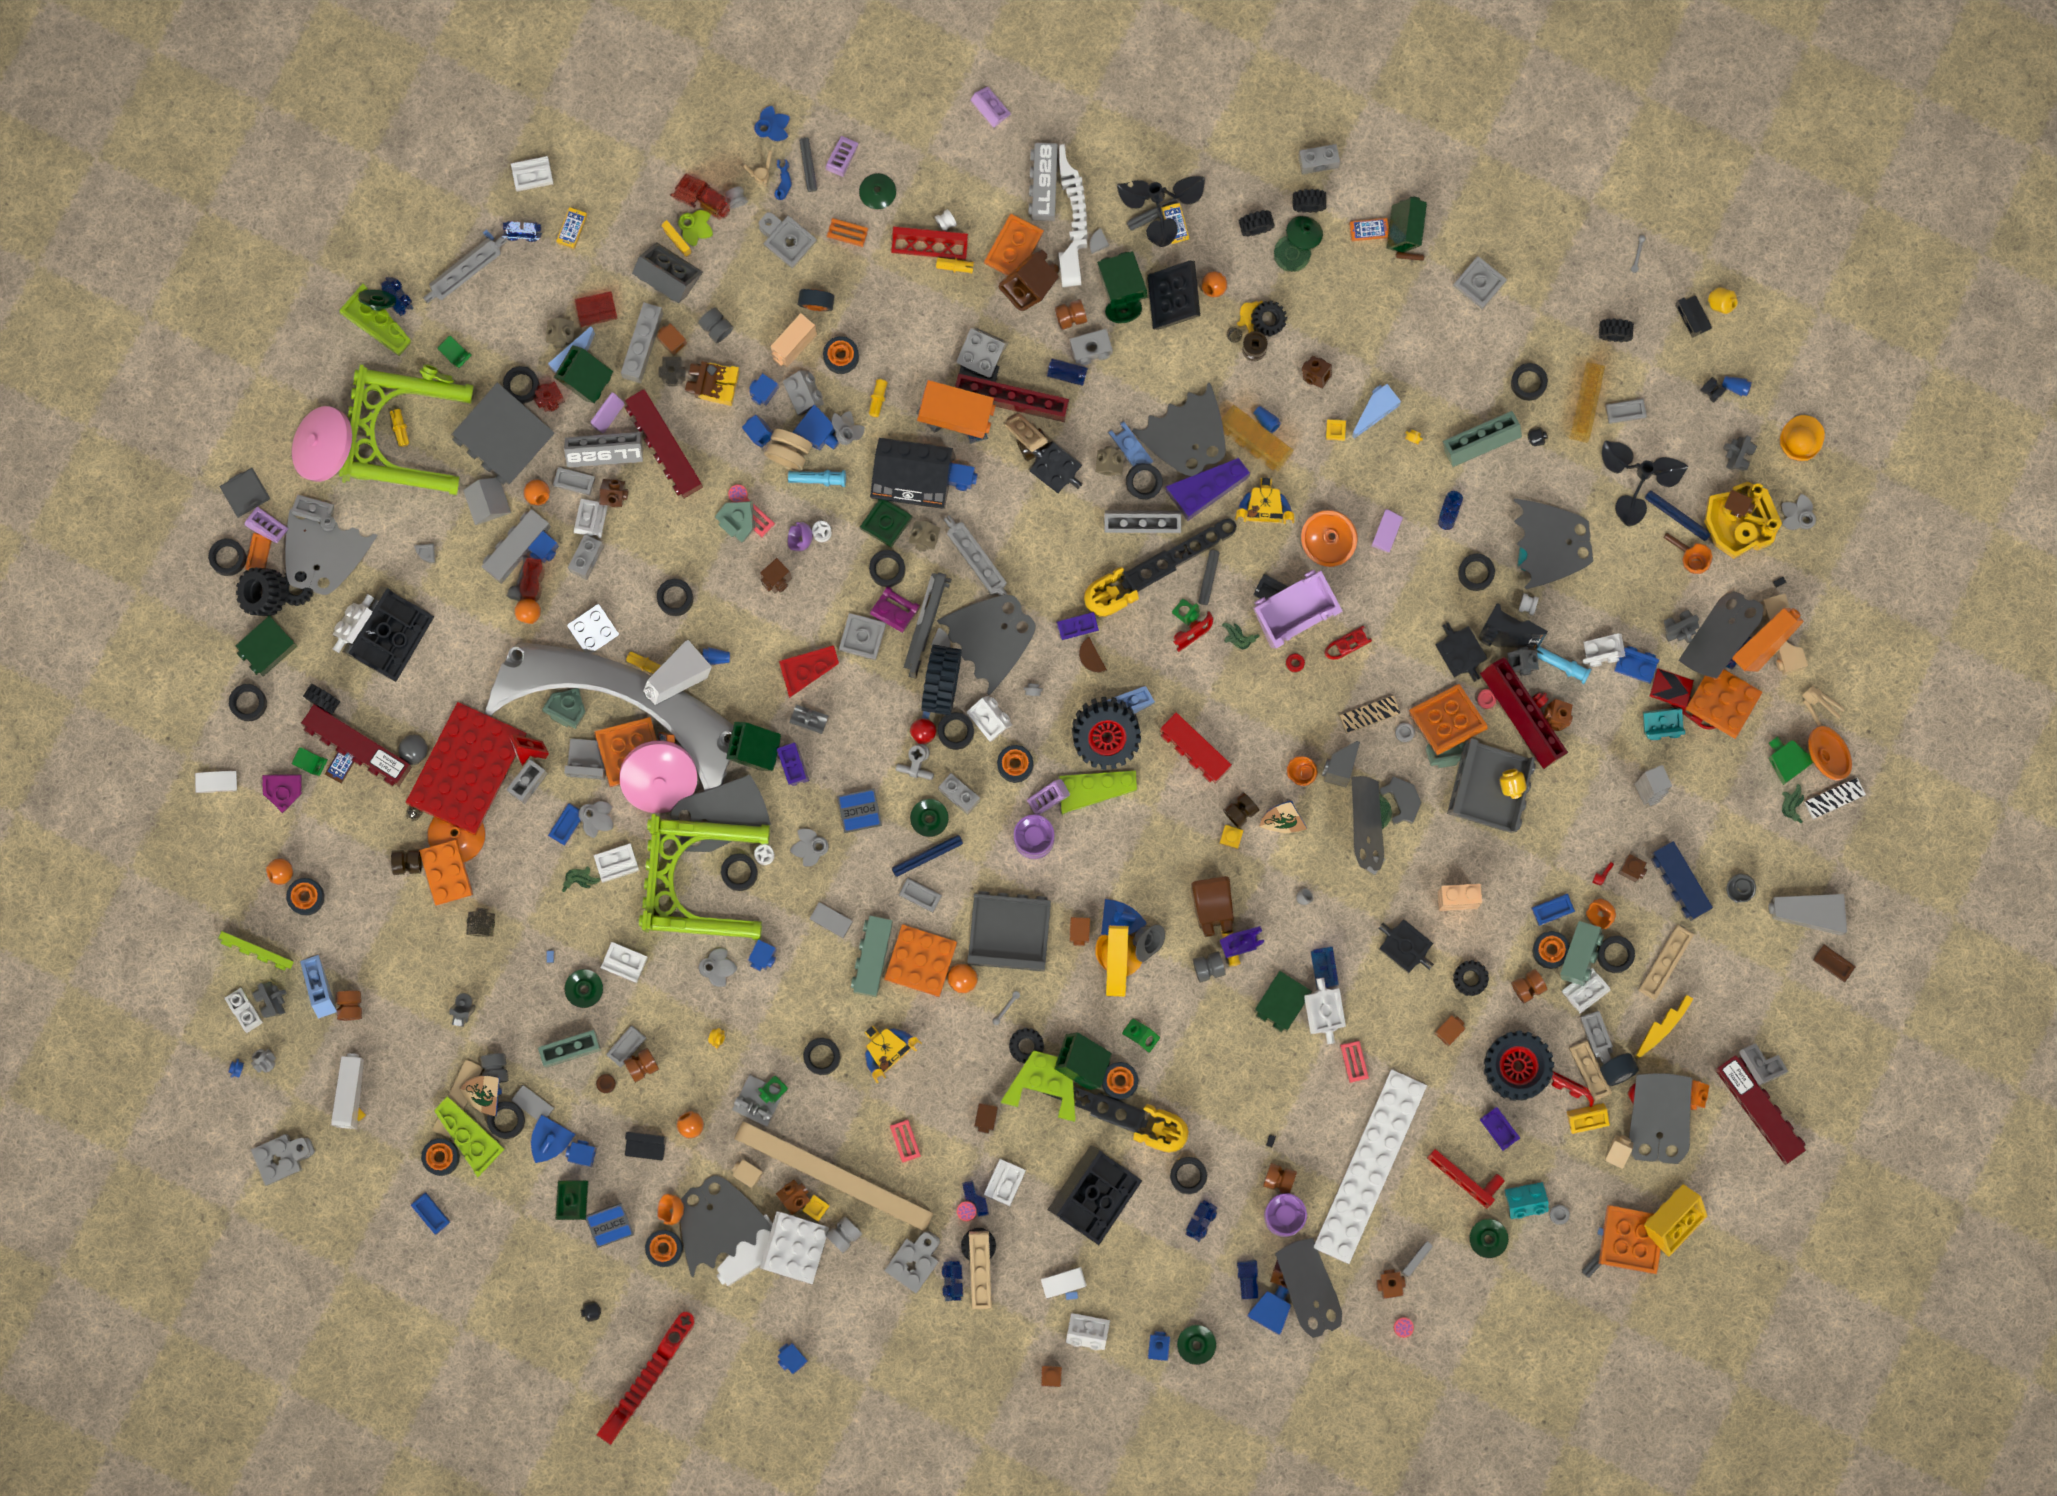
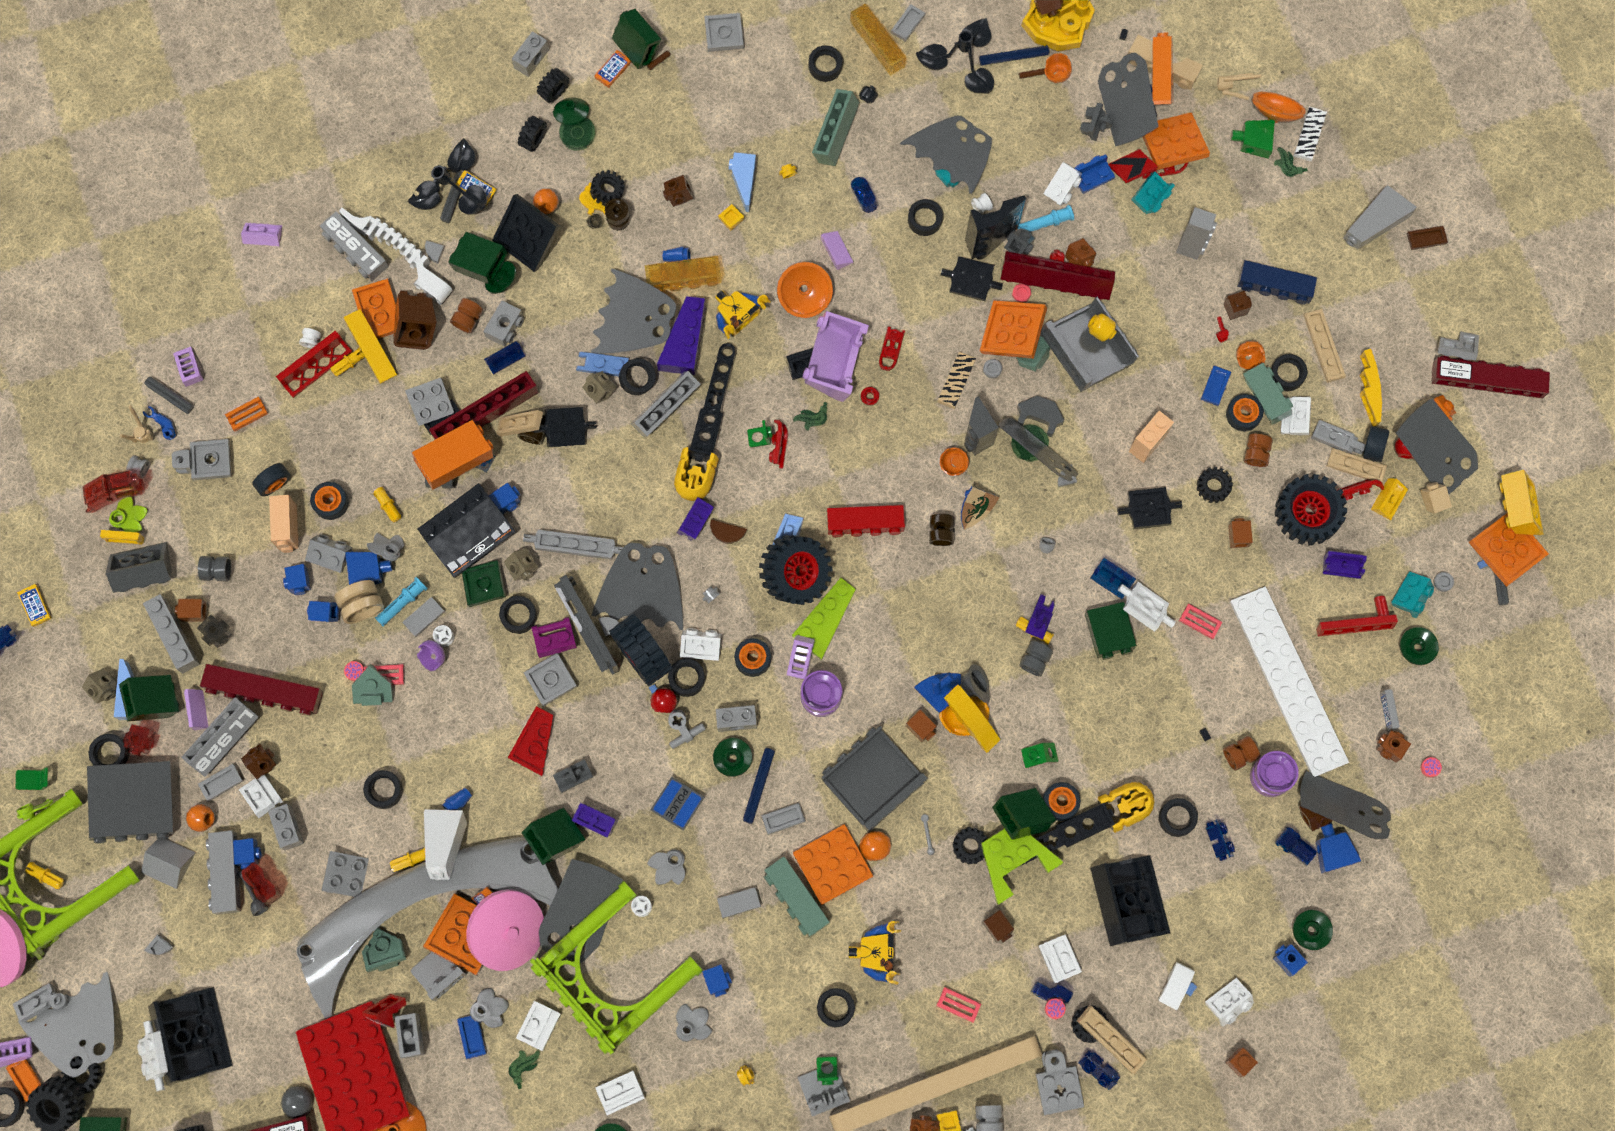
camera: 50 degrees left, 5 degrees down
orange piece [514,598,541,624] -> none
clear red plate [575,291,618,327] -> none
hips [685,361,739,406] -> none
black tyre [720,853,758,891] -> none
blue plate [754,106,790,141] -> none
reddish brown brick [760,558,792,594] -> none
dark green dish [859,173,896,210] -> none
reddish brown hips [1191,876,1234,937] -> none
dark grey axle [1199,550,1220,605] -> none
yellow plate [1219,825,1244,849] -> none
dark grey hair [1726,873,1757,903] -> none
none -> yellow tile [343,309,397,384]
none -> light grey tile [402,597,445,637]

